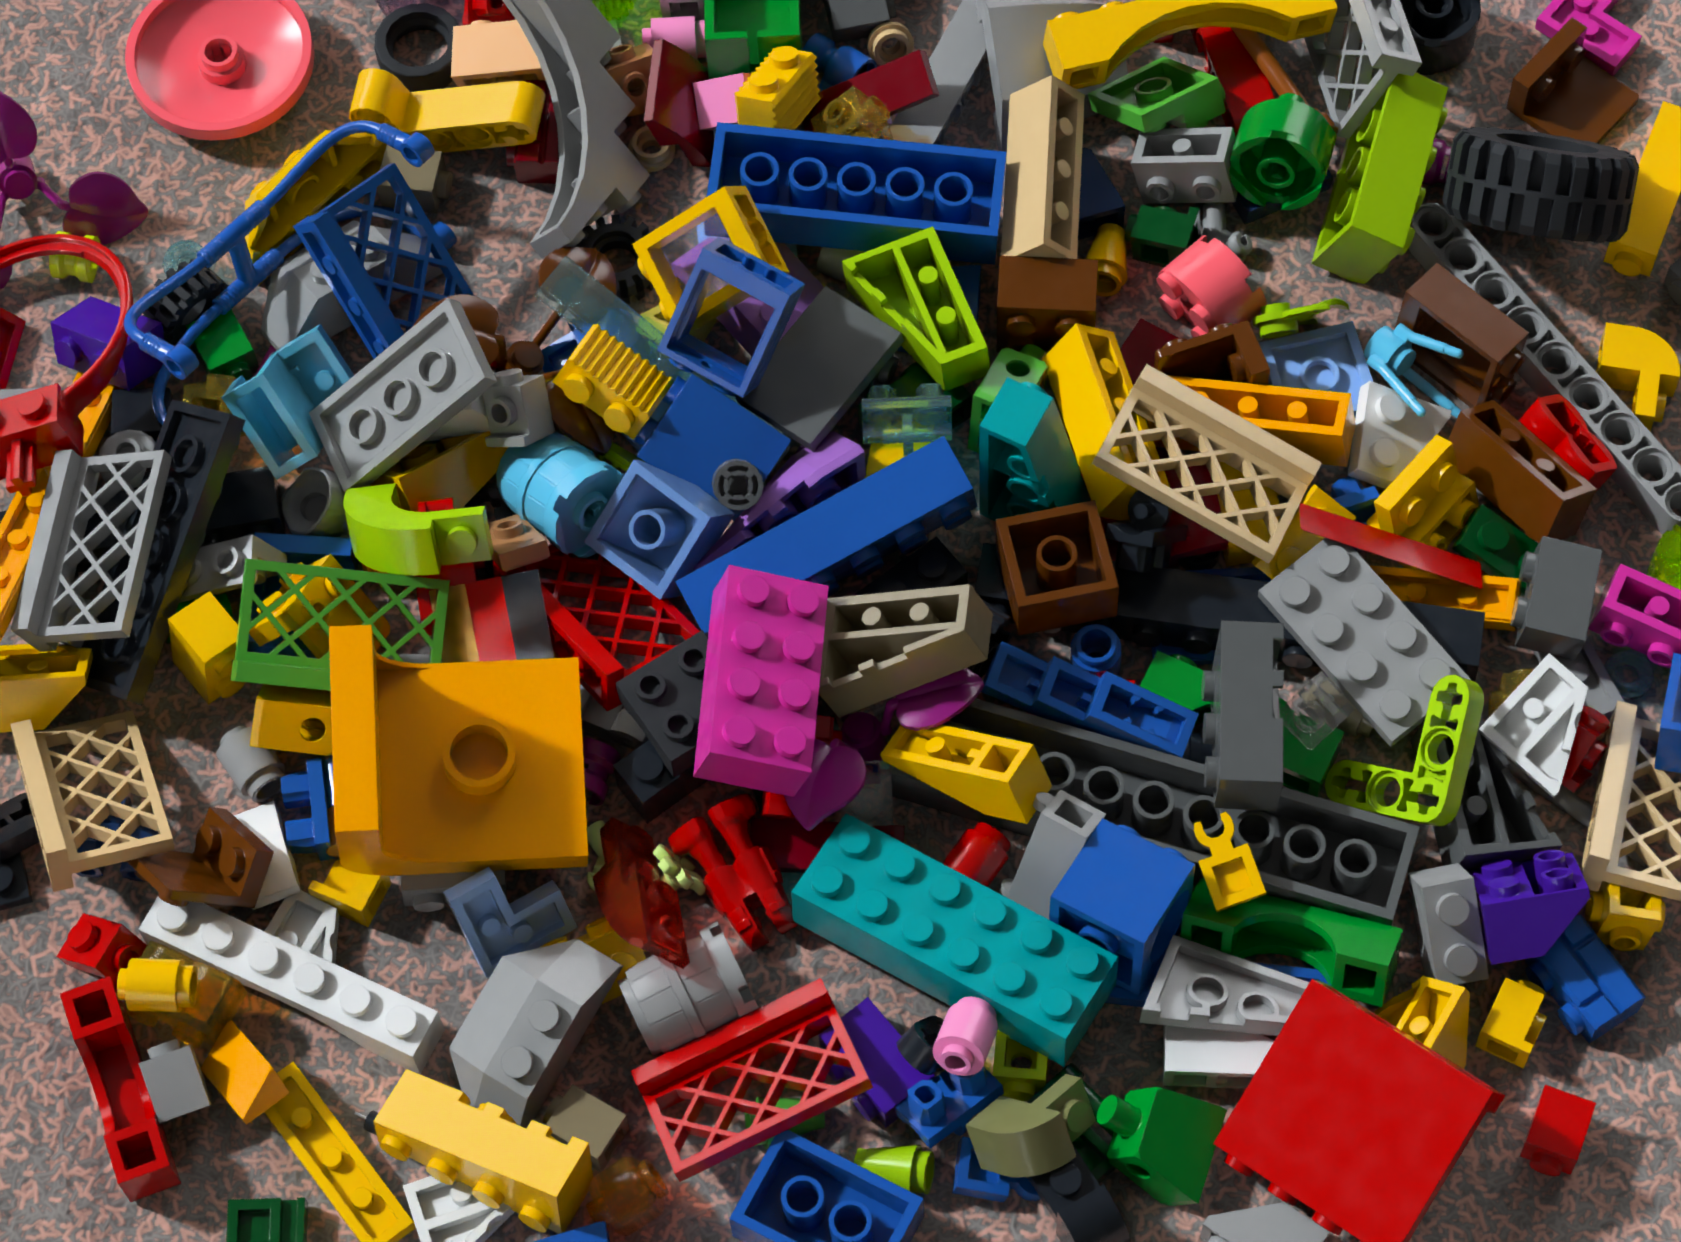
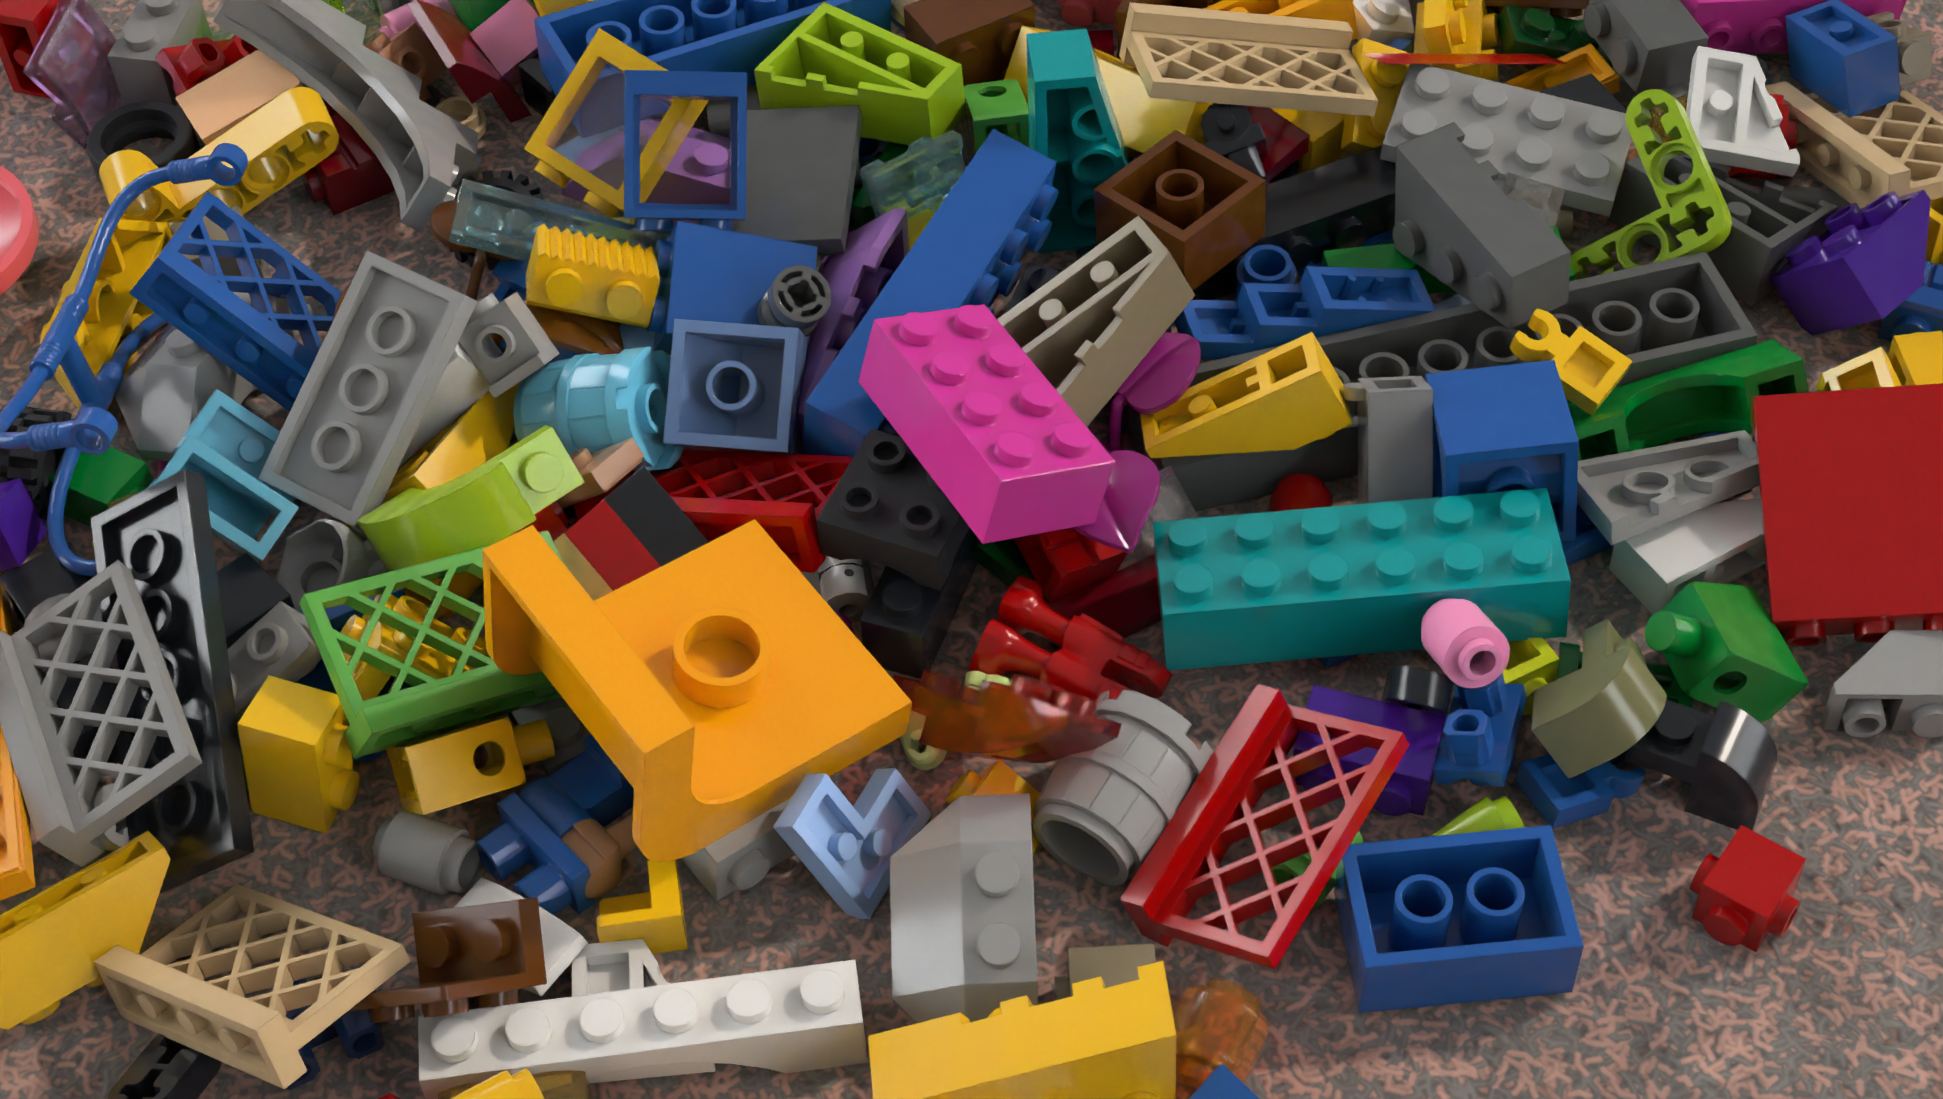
camera: 35 degrees left, 15 degrees down
light grey brick [1407,863,1489,985] -> none

